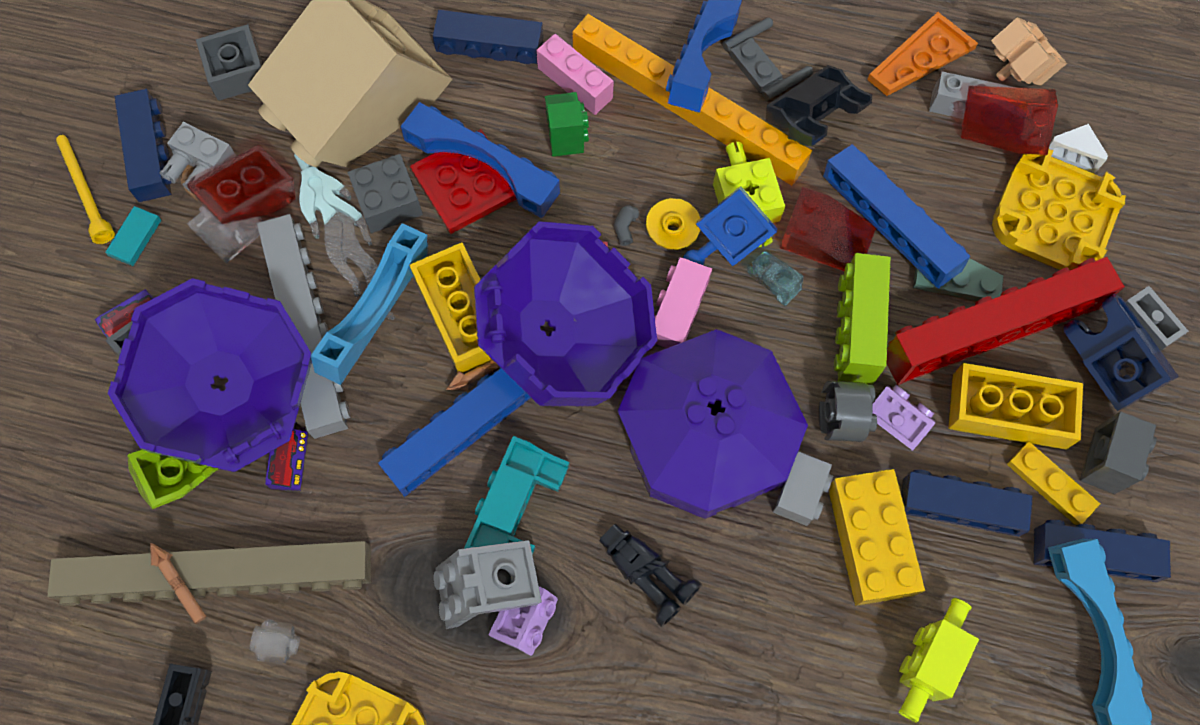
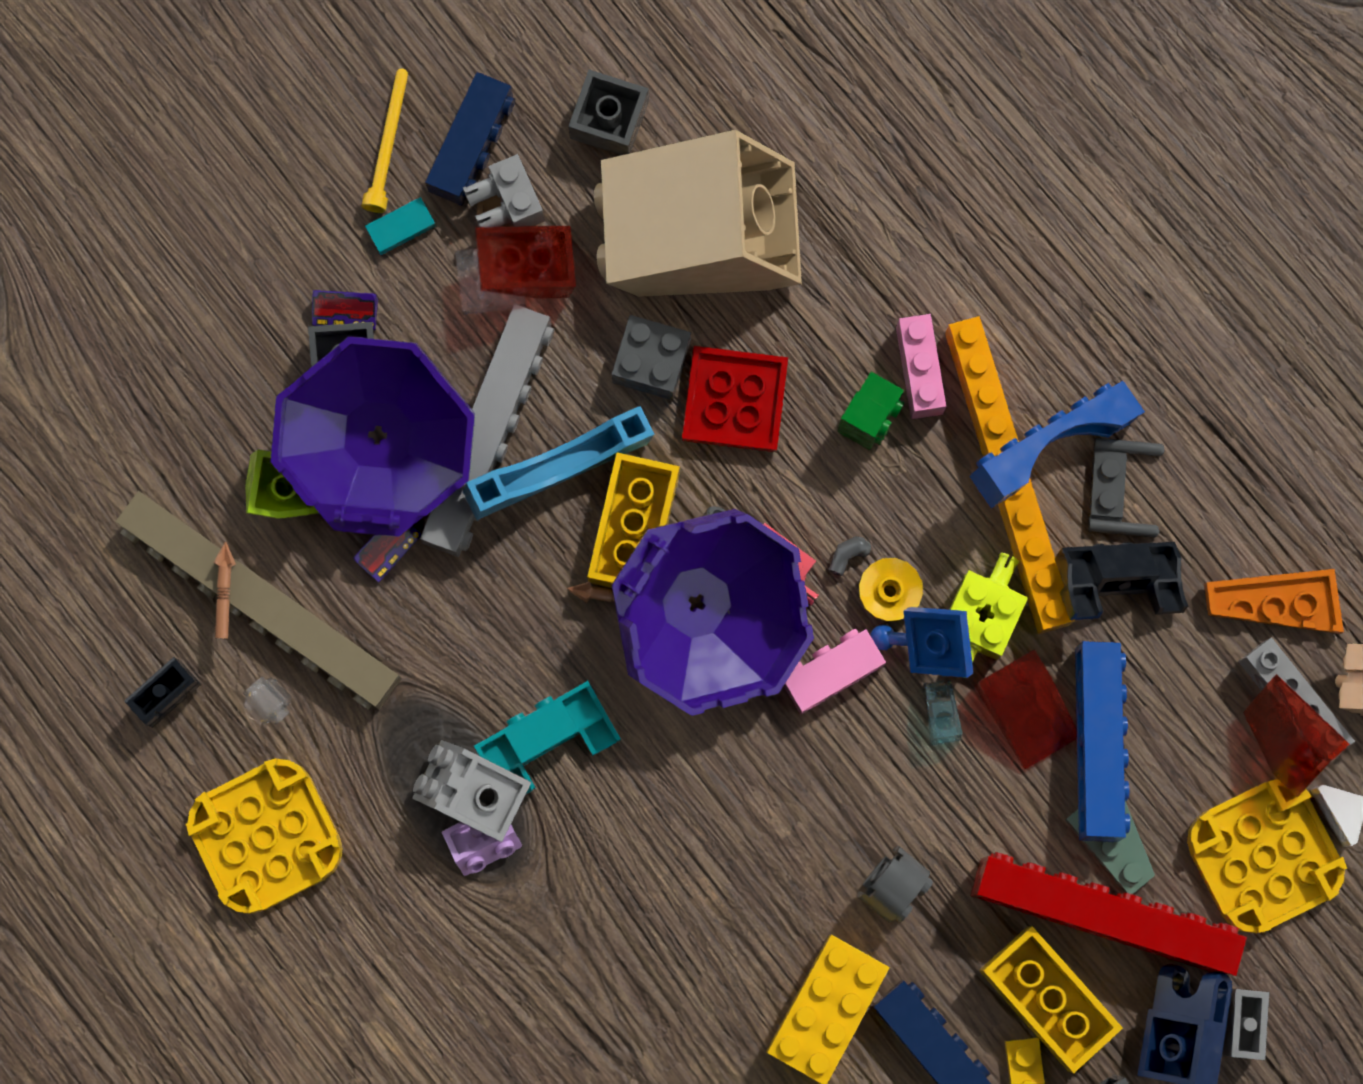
camera: 40 degrees right, 10 degrees up
piece [294,154,395,320] -> none
blue brick [378,367,531,497] -> none
blue arch [400,102,560,218] -> none
dark blue brick [433,10,543,64] -> none
black piece [599,524,702,627] -> none
dark purple windscreen [618,329,808,519] -> none
light grey brick [773,452,833,526] -> none
lime brick [834,253,891,385] -> none
lavender bracket [872,385,936,451] -> none

